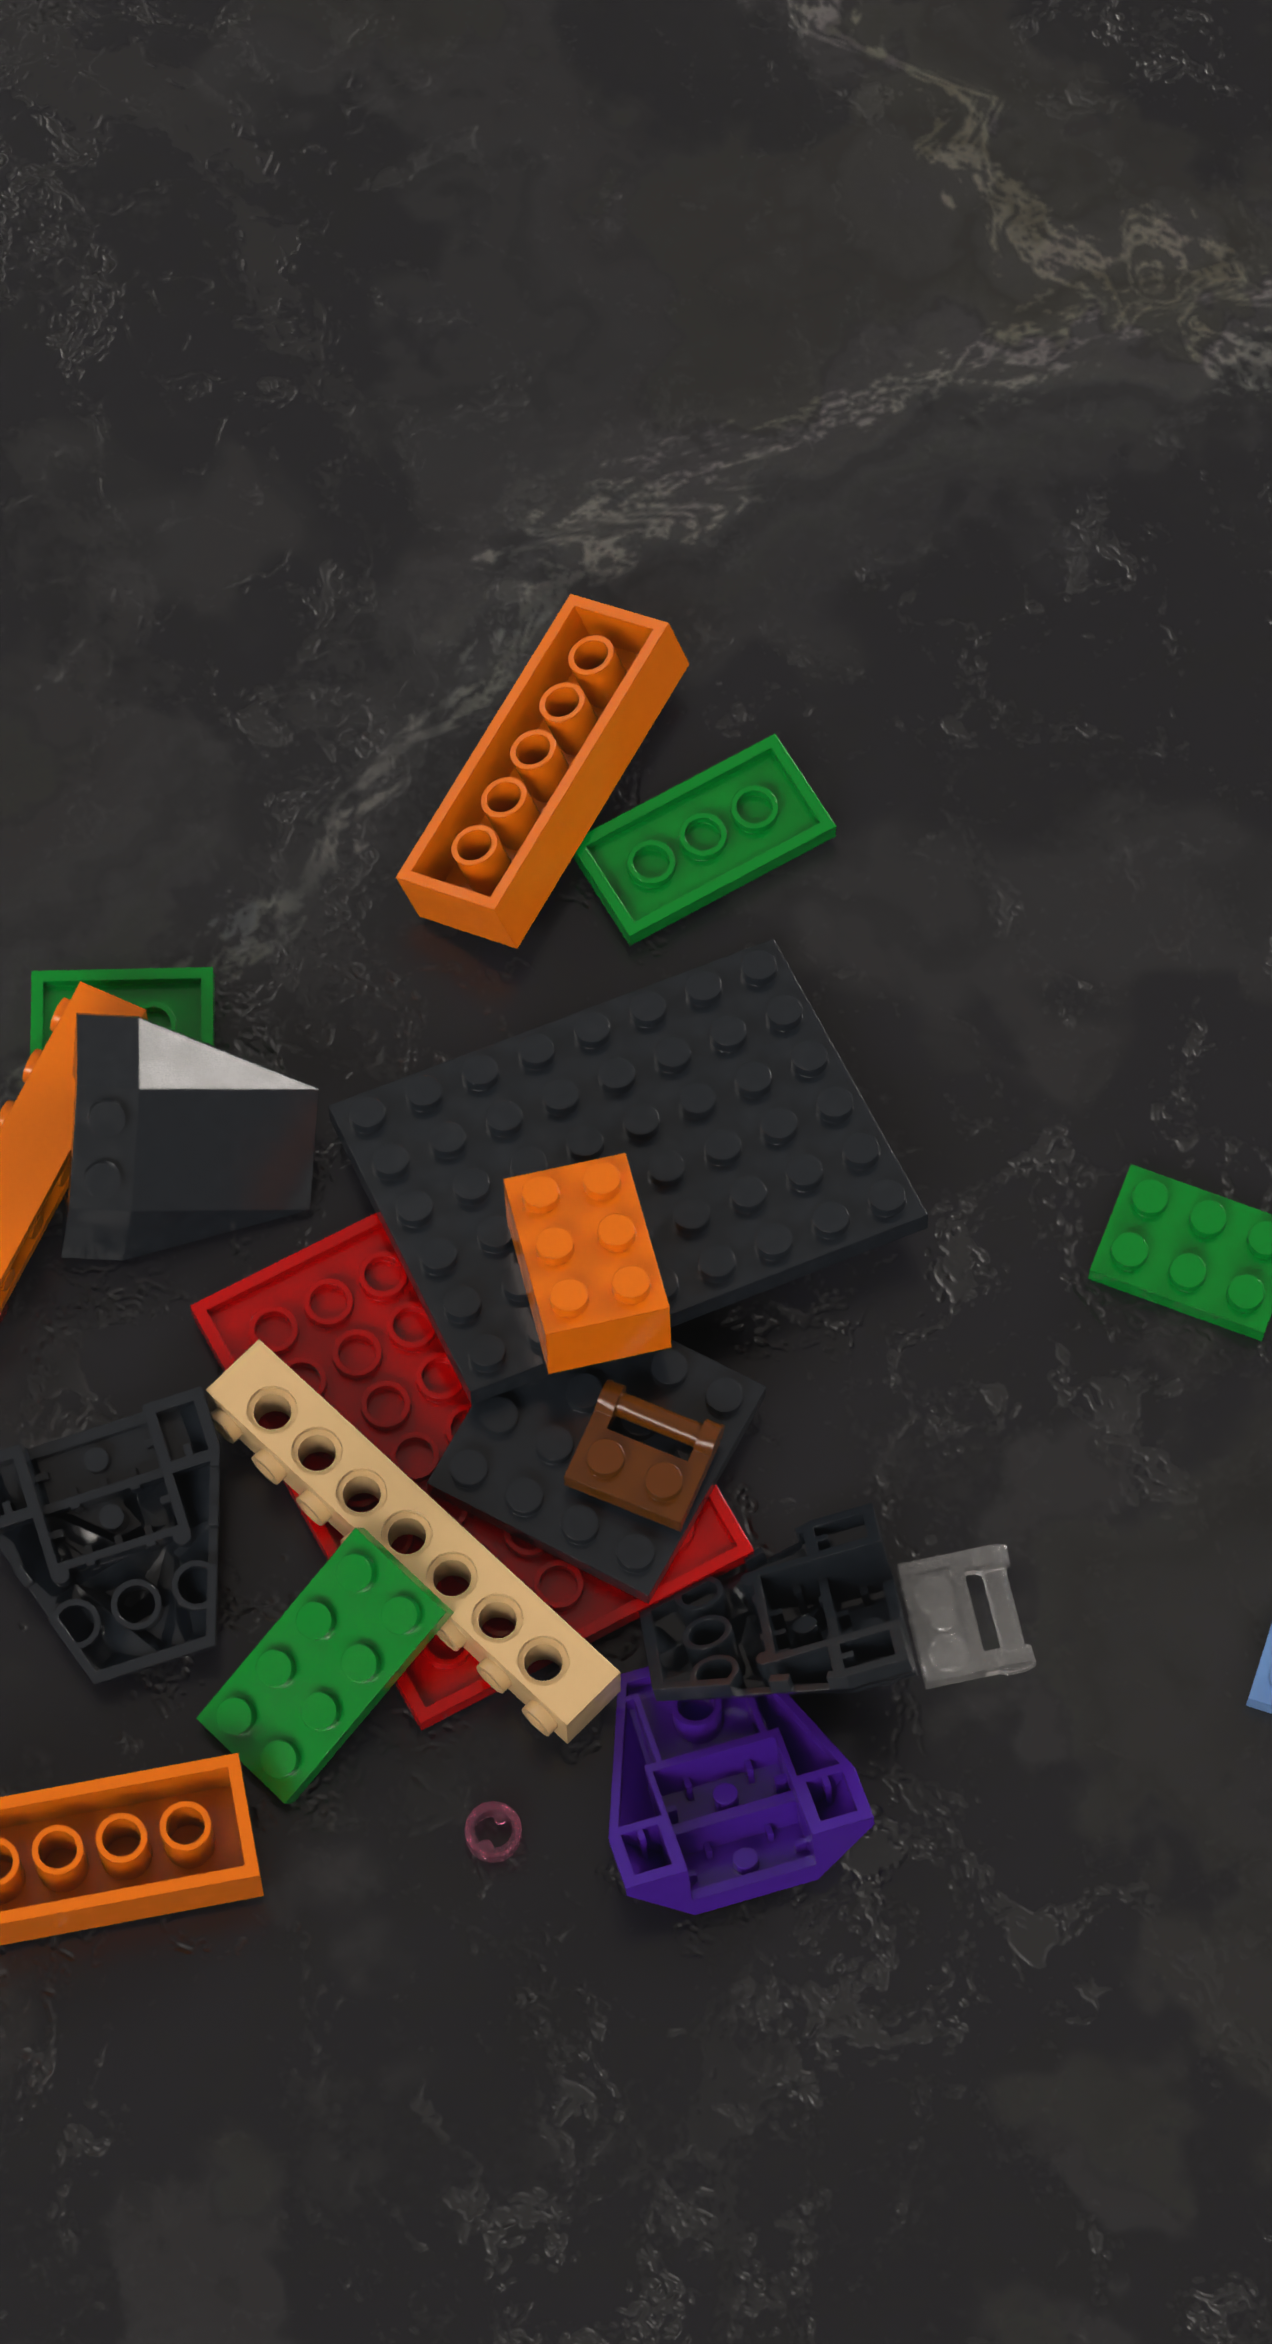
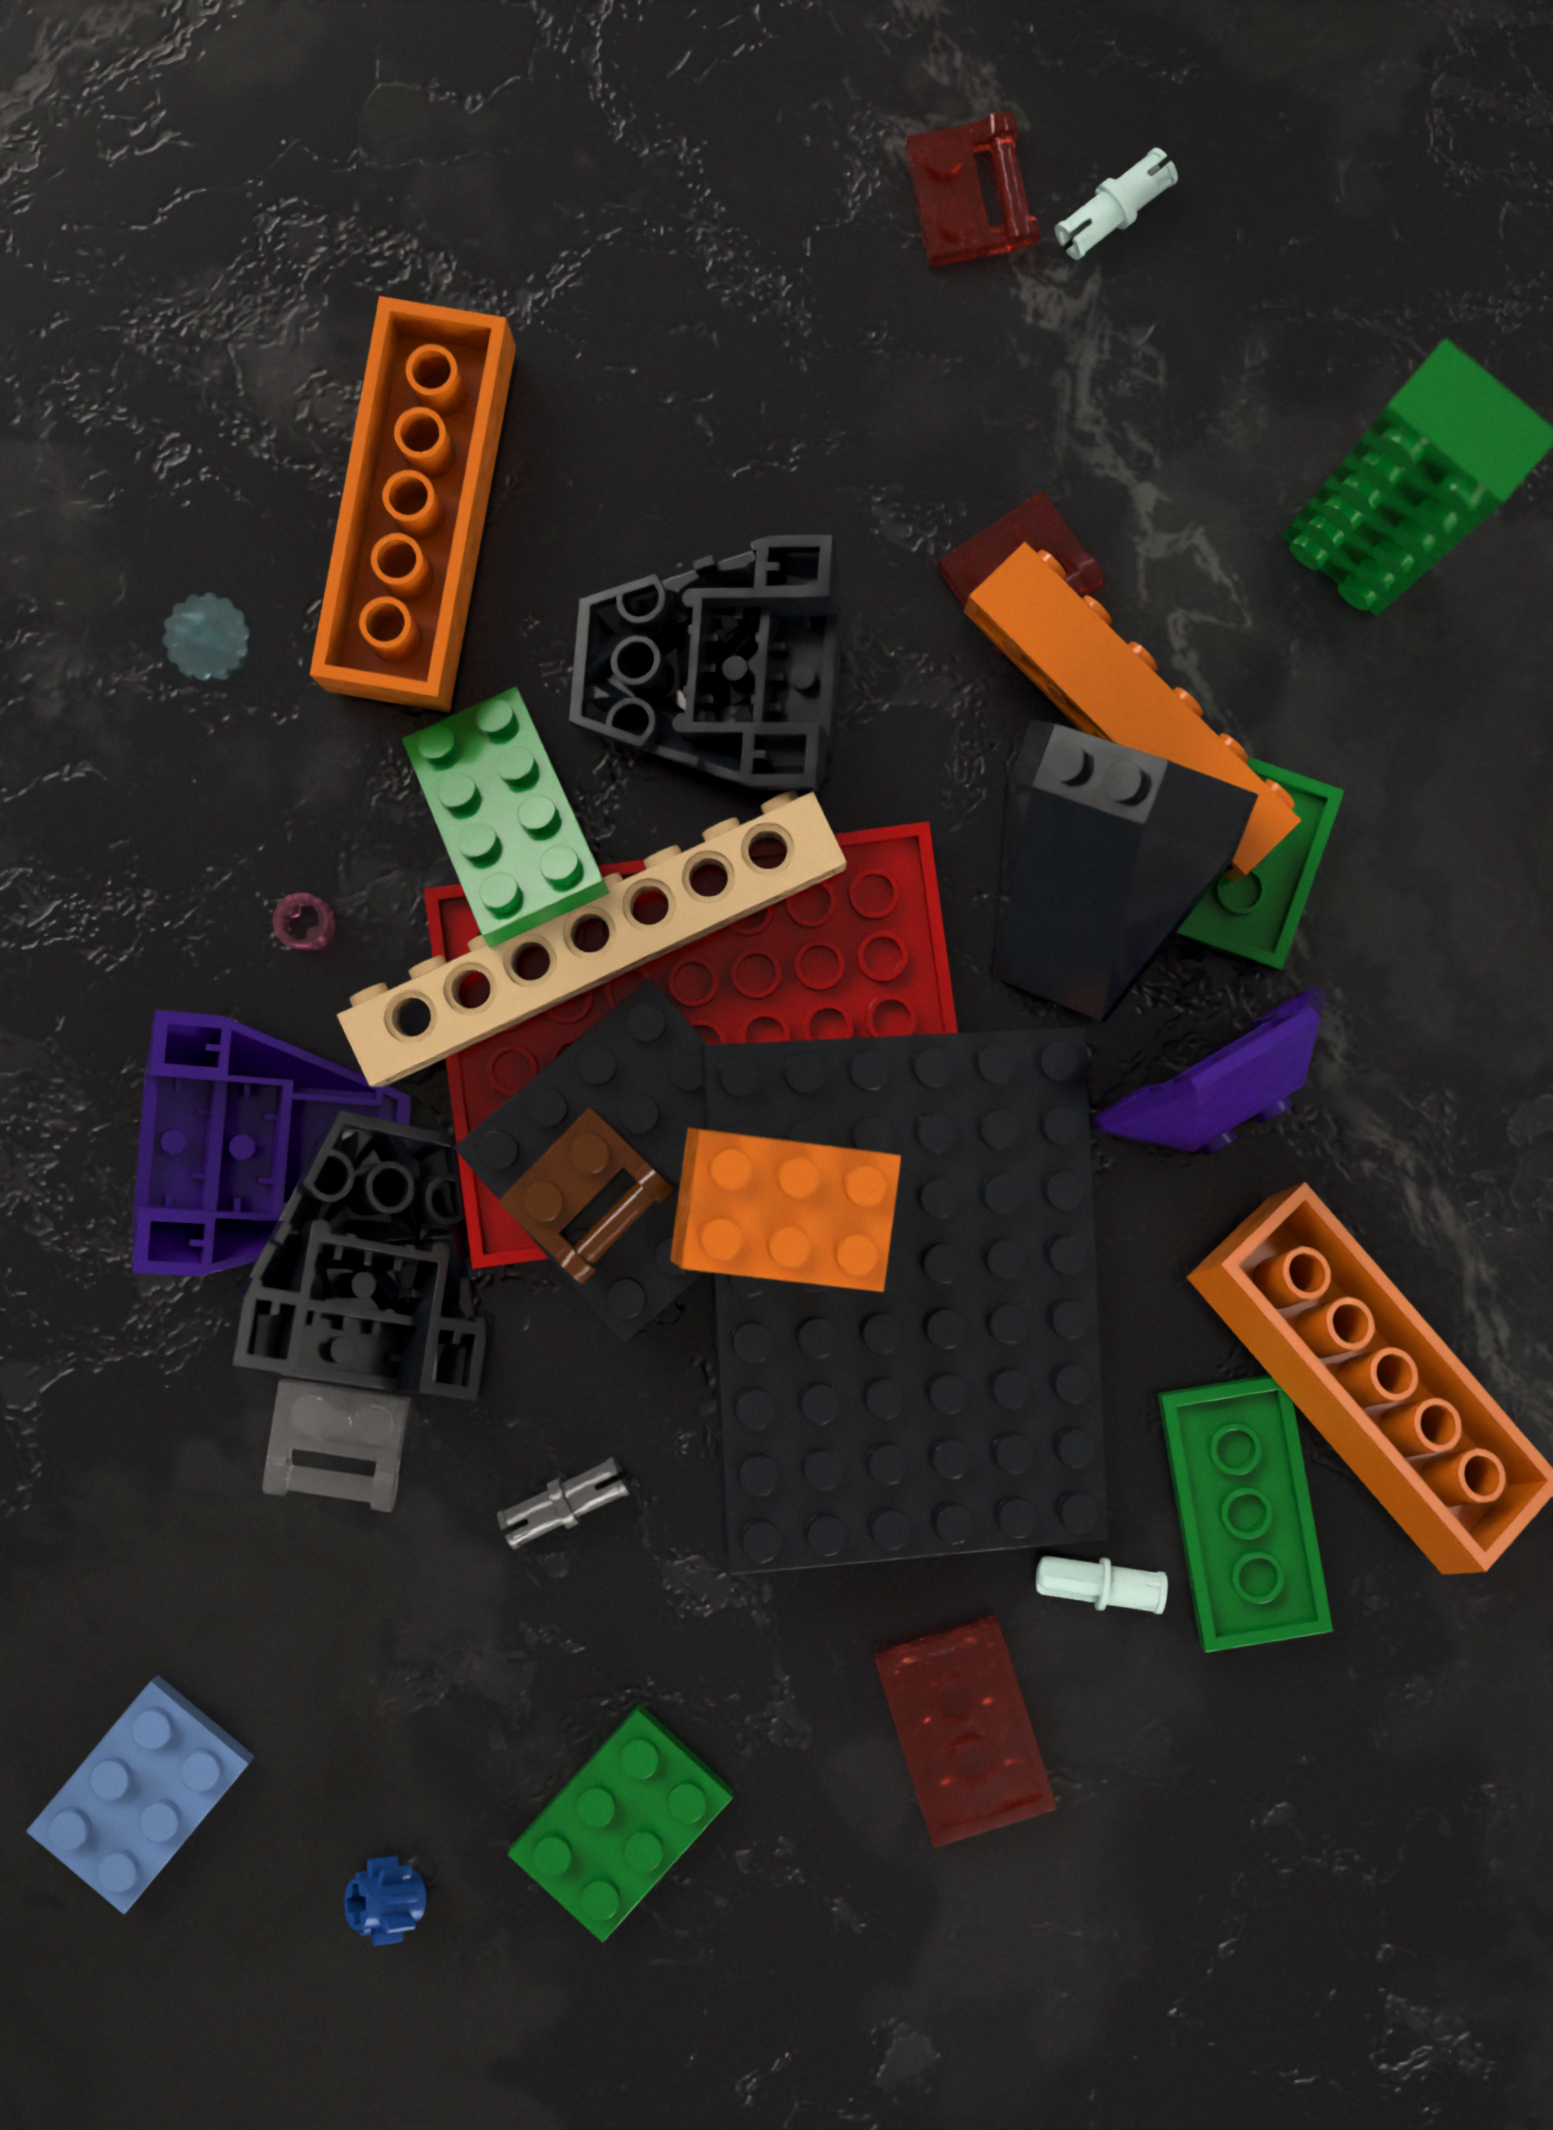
camera: 115 degrees right, 20 degrees up
none -> clear light blue piece [162,593,250,680]
none -> dark grey pin [497,1456,631,1550]
none -> clear red plate [874,1616,1057,1848]
none -> light aqua axle [1036,1556,1168,1614]
none -> dark purple wedge [1090,986,1326,1156]

